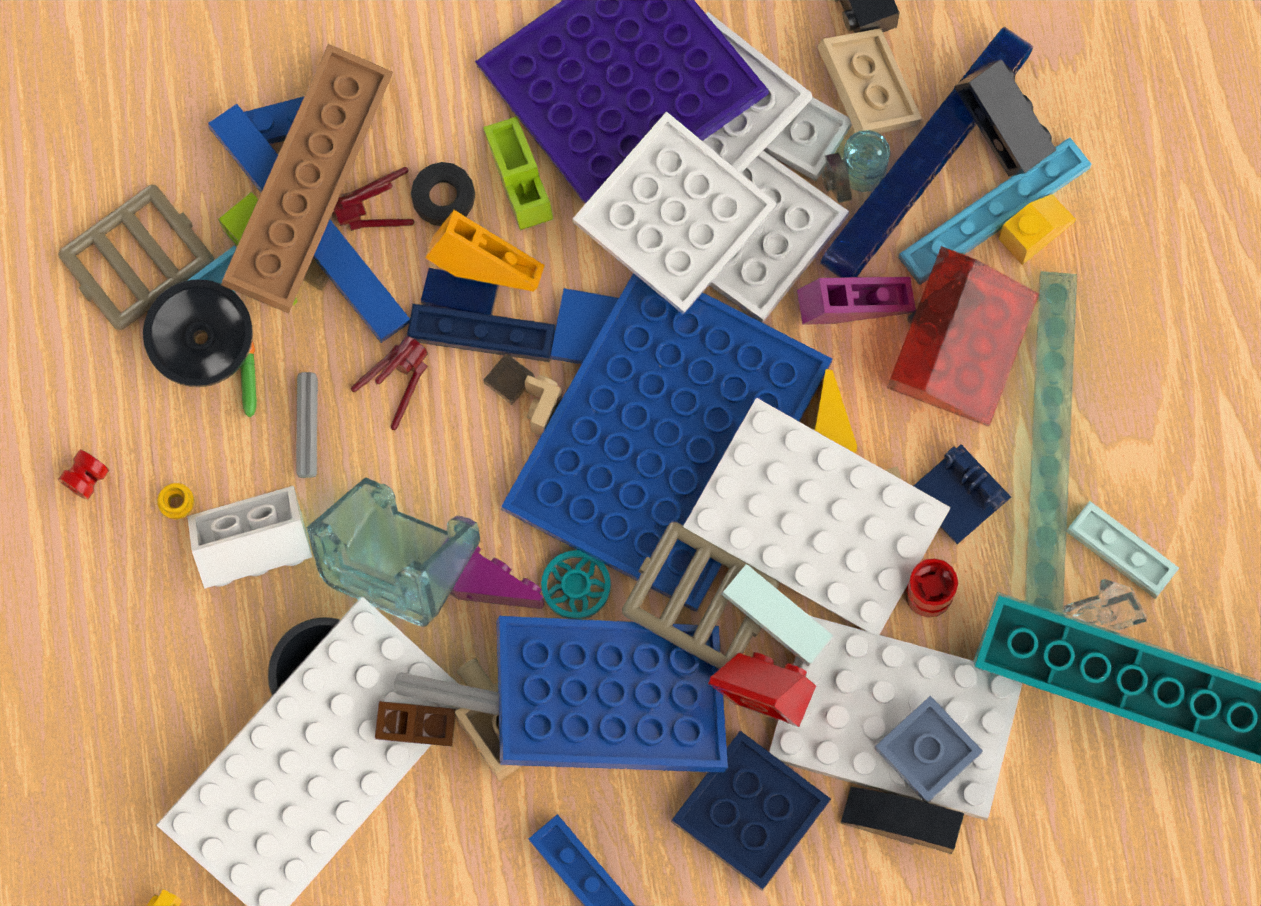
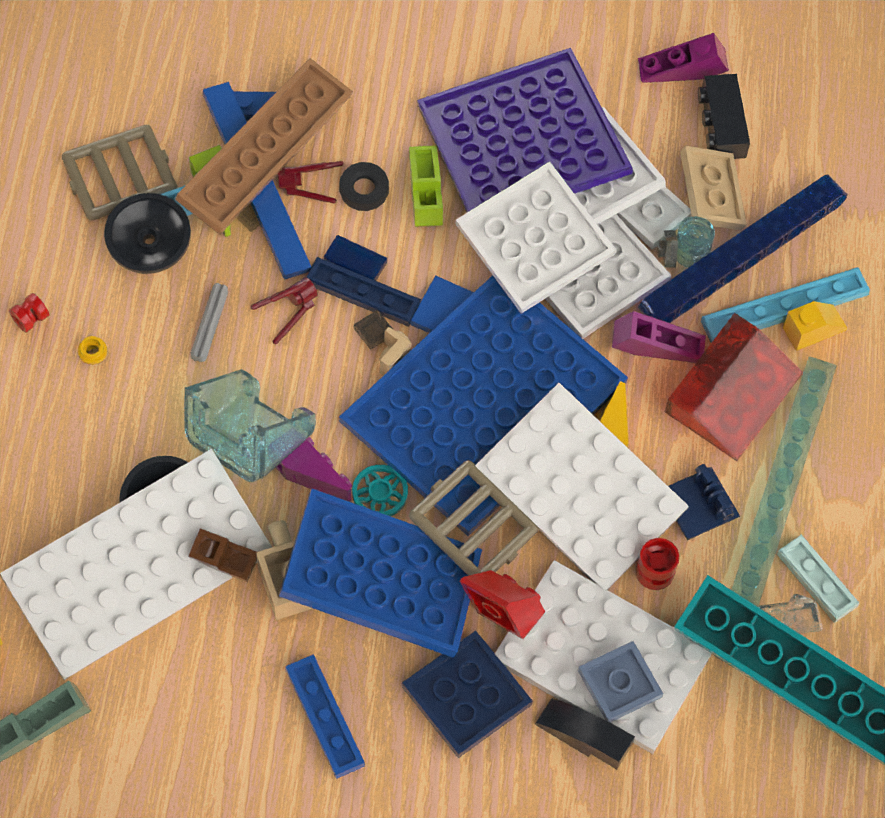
camera: 10 degrees right, 10 degrees down
white slope [187,486,312,589] -> none
bright green piece [241,341,257,417] -> none
light grey axle [394,672,499,715] -> none
light orange slope [425,210,545,292] -> none
light aqua tile [721,564,833,666] -> none
brick [954,59,1056,177] -> none

